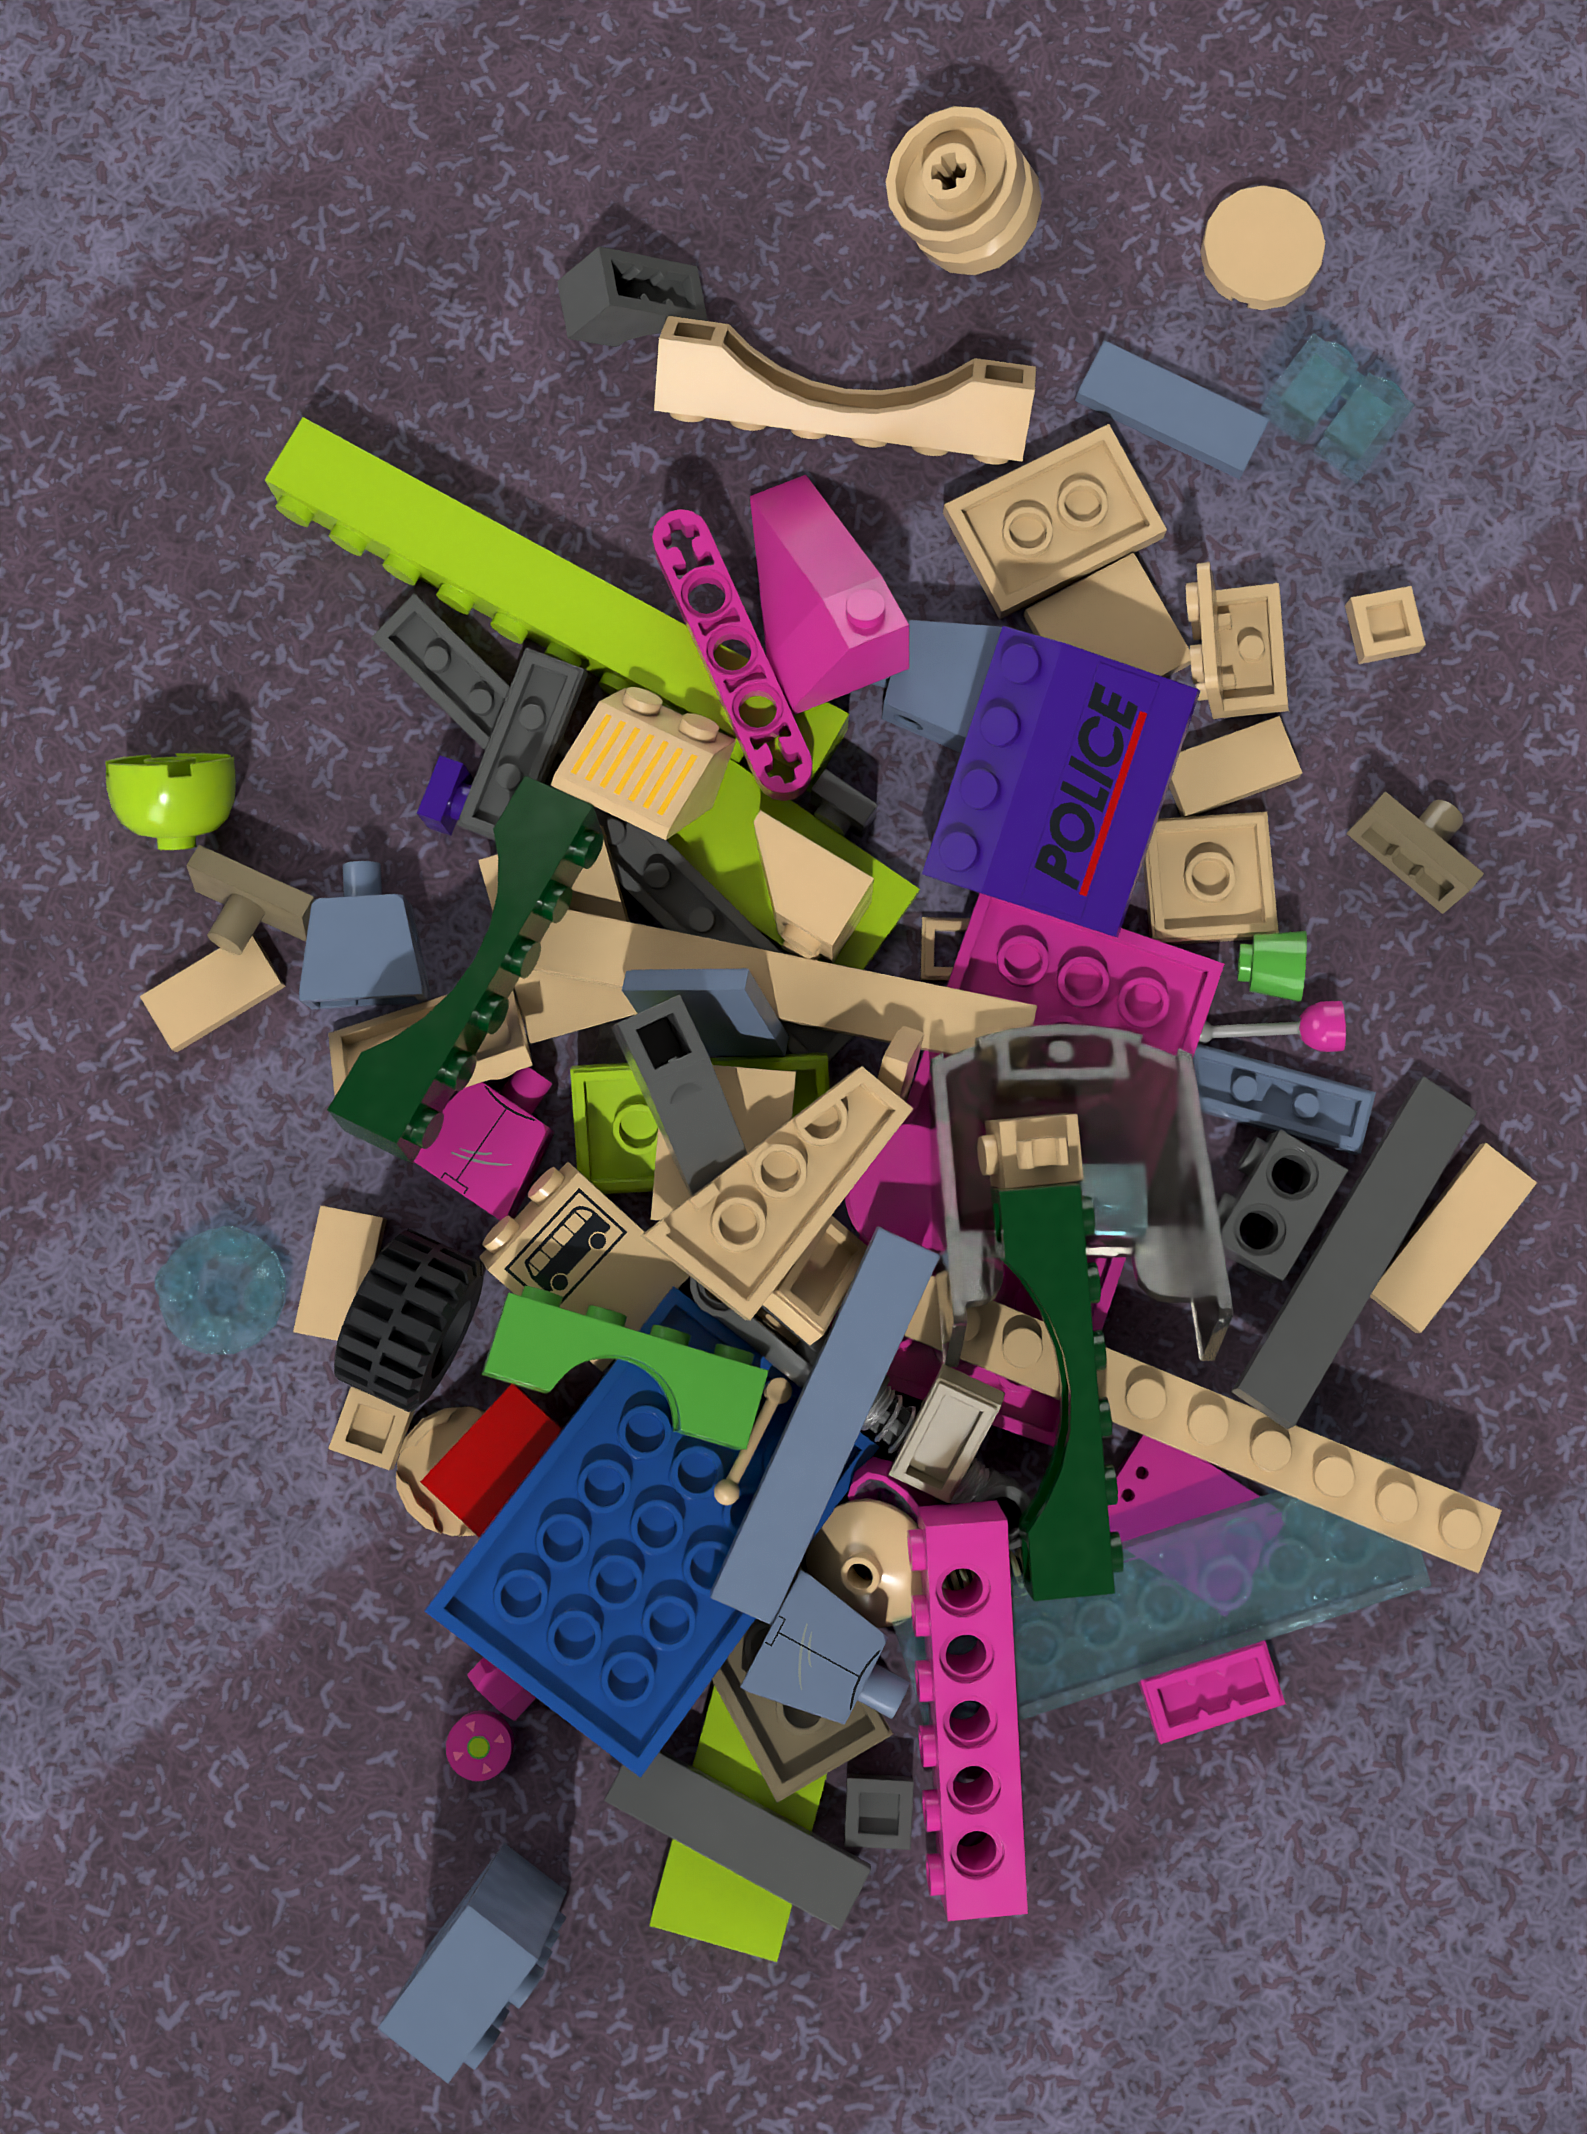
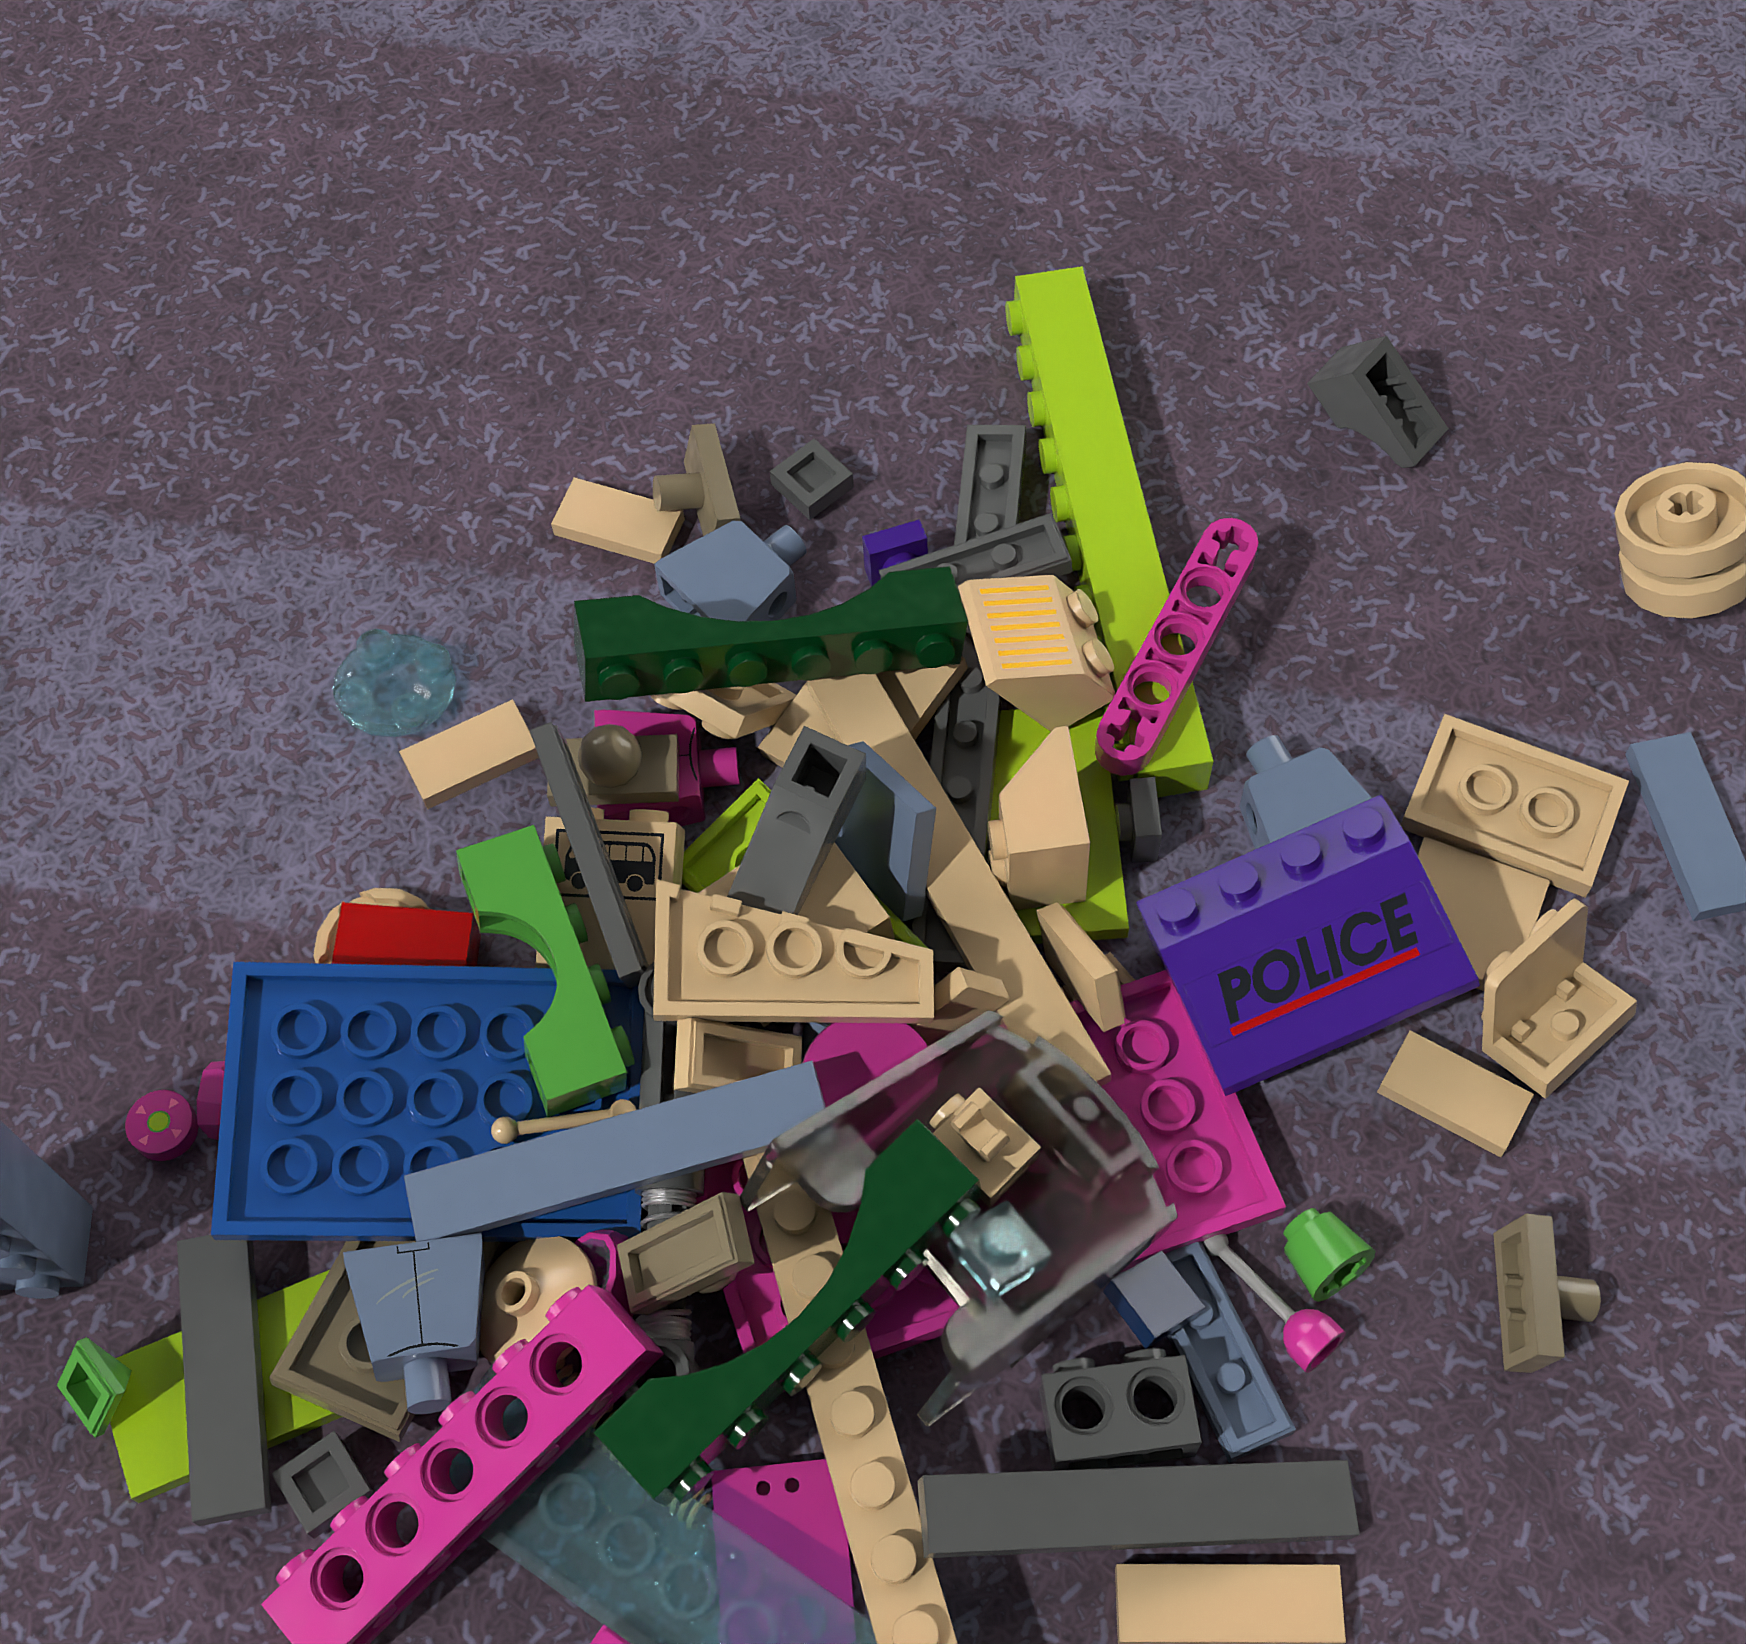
camera: 55 degrees right, 20 degrees down
lime cylinder [105,753,236,850] -> none
tan plate [328,1387,415,1470] -> none
black tyre [334,1228,483,1412] -> none
tan arch [654,316,1036,465] -> none
dark pink wedge [750,475,909,715] -> none
tan tile [1143,812,1279,945] -> none
tan plate [1345,586,1426,664] -> none
none -> bright green slope [57,1337,132,1438]
none -> dark grey tile [529,722,649,989]
none -> dark tan tile [547,724,680,807]
none -> dark grey plate [770,439,854,520]
none -> tan tile [1037,902,1126,1032]
none -> tile [1103,1251,1206,1349]

